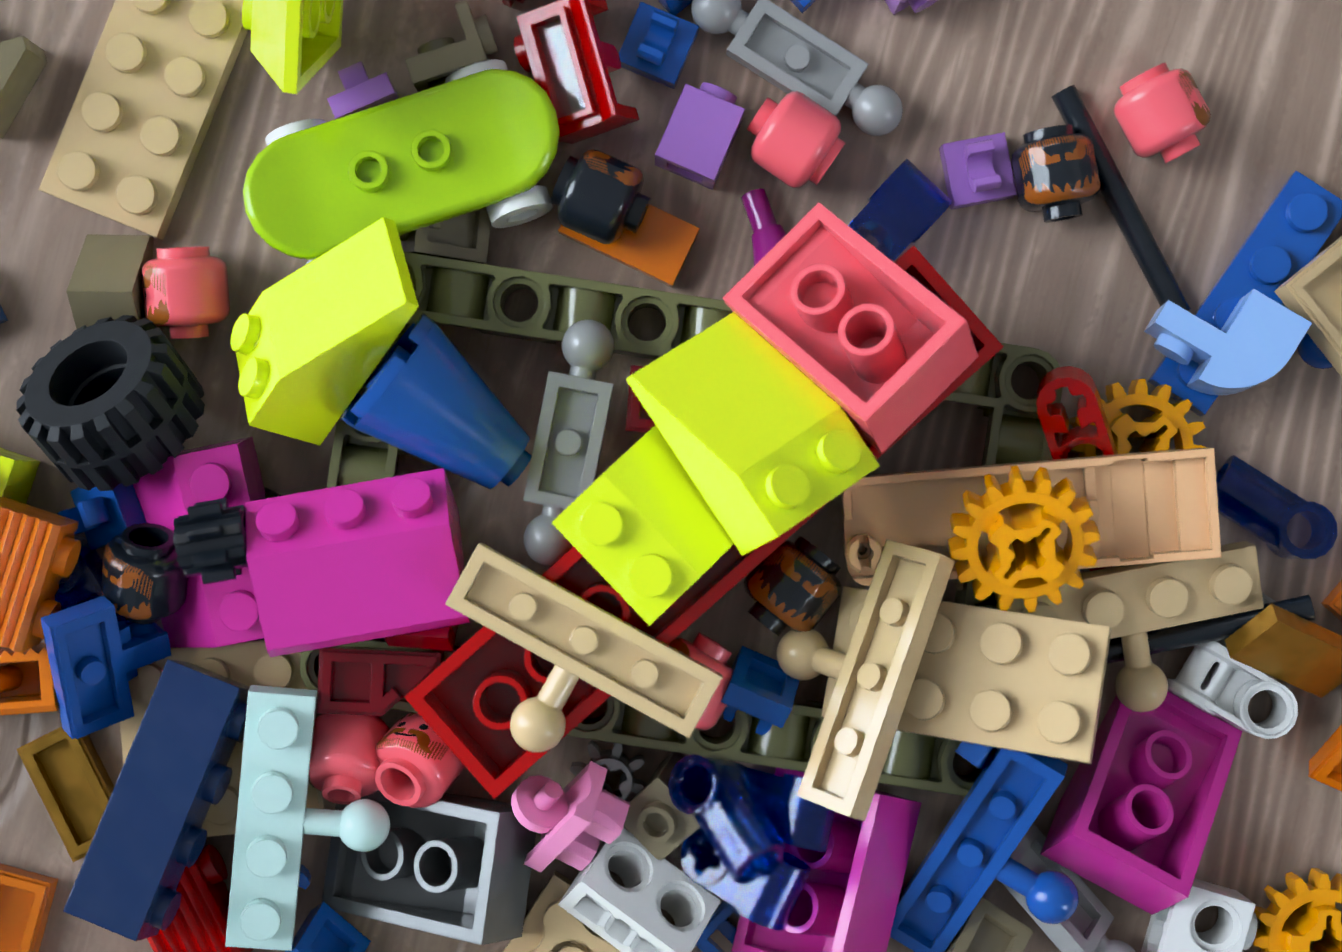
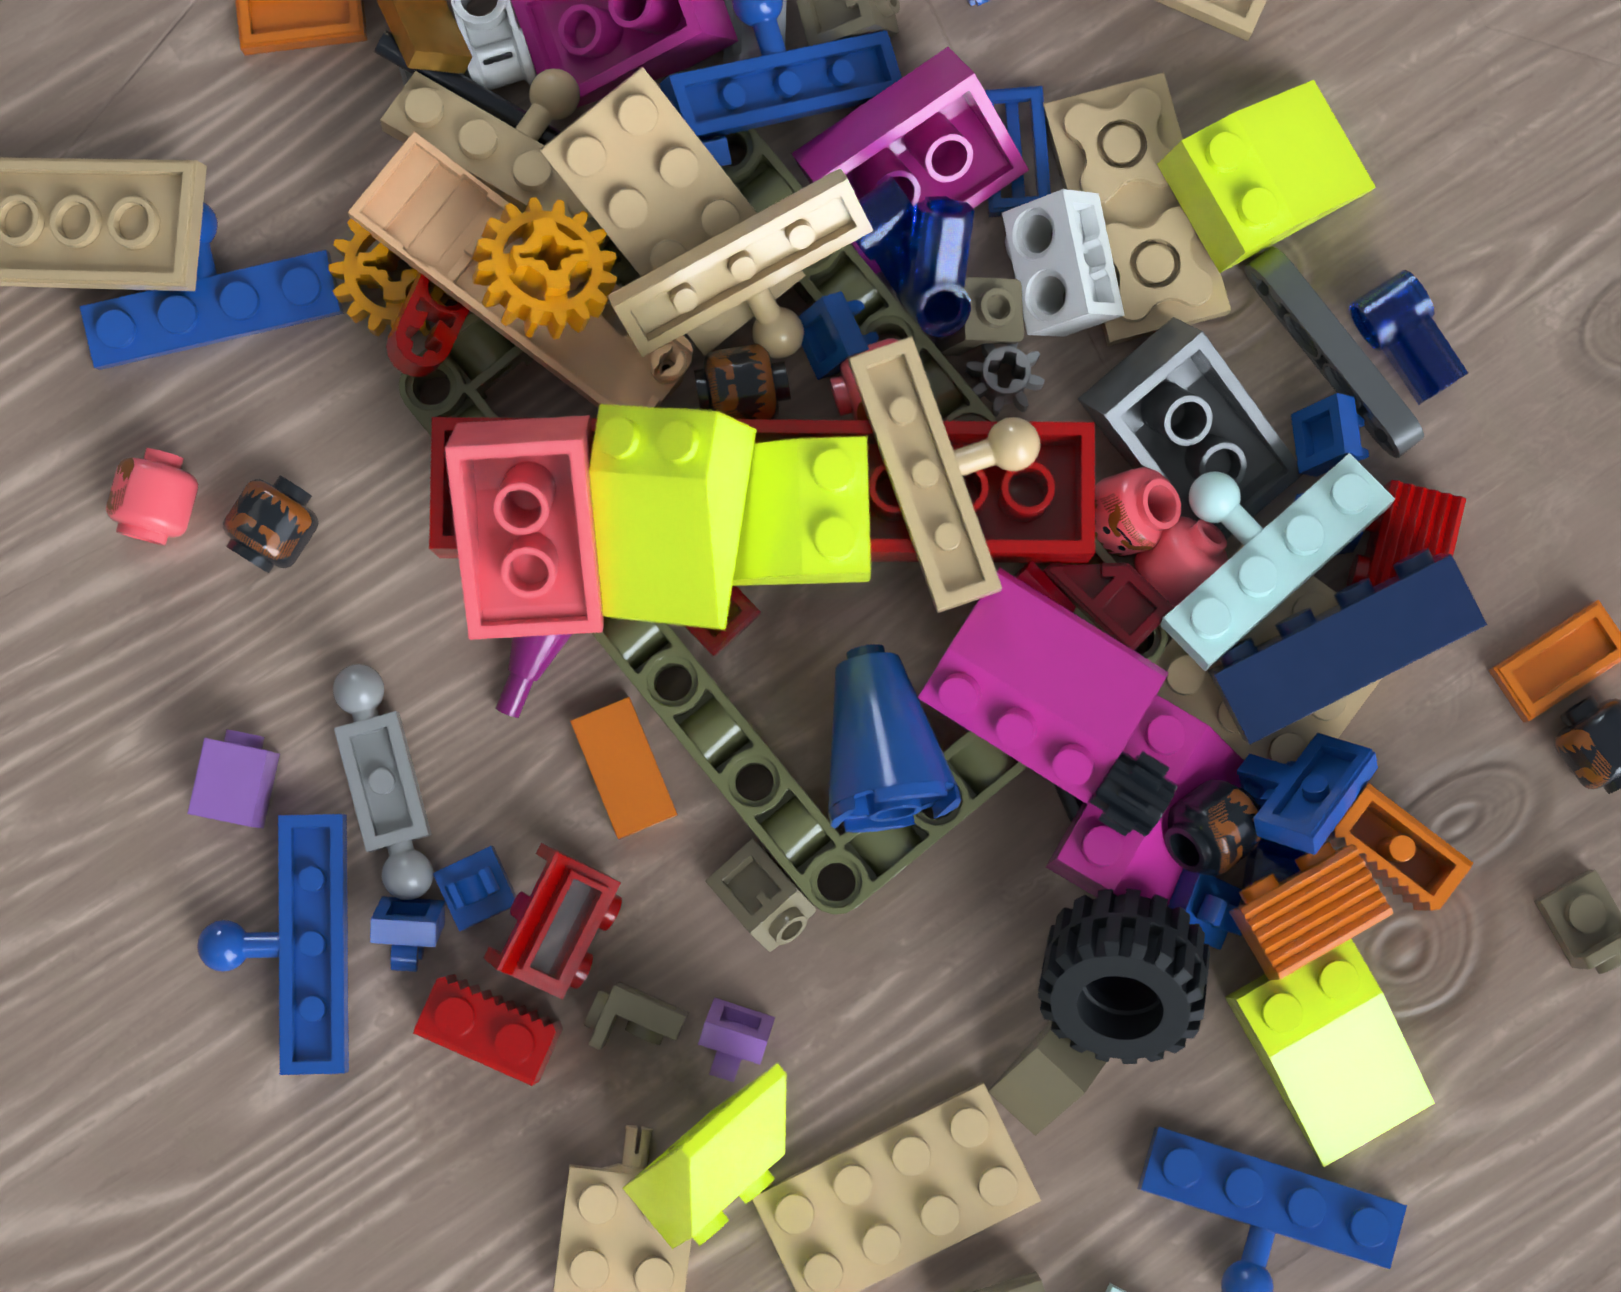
camera: 135 degrees left, 5 degrees down
pearl gold tile [16,726,114,862] -> none
coral head [142,246,230,339] -> none
neon yellow slope [230,217,419,446] -> none
lime piece [243,59,560,265] -> none
bright pink hips [511,761,630,872] -> none
light grey plate [523,320,614,566] -> none
black head [550,149,651,244] -> none
medium lavender brick [655,82,745,190] -> none
clear blue piece [680,826,811,931] -> none
coral head [747,91,846,188] -> none
clear blue piece [848,158,953,262] -> none
medium lavender tile [939,132,1017,210] -> none
black bar [1052,85,1191,311] -> none
light blue brick [1144,289,1312,395] -> none
clear blue piece [1216,455,1338,559] -> none

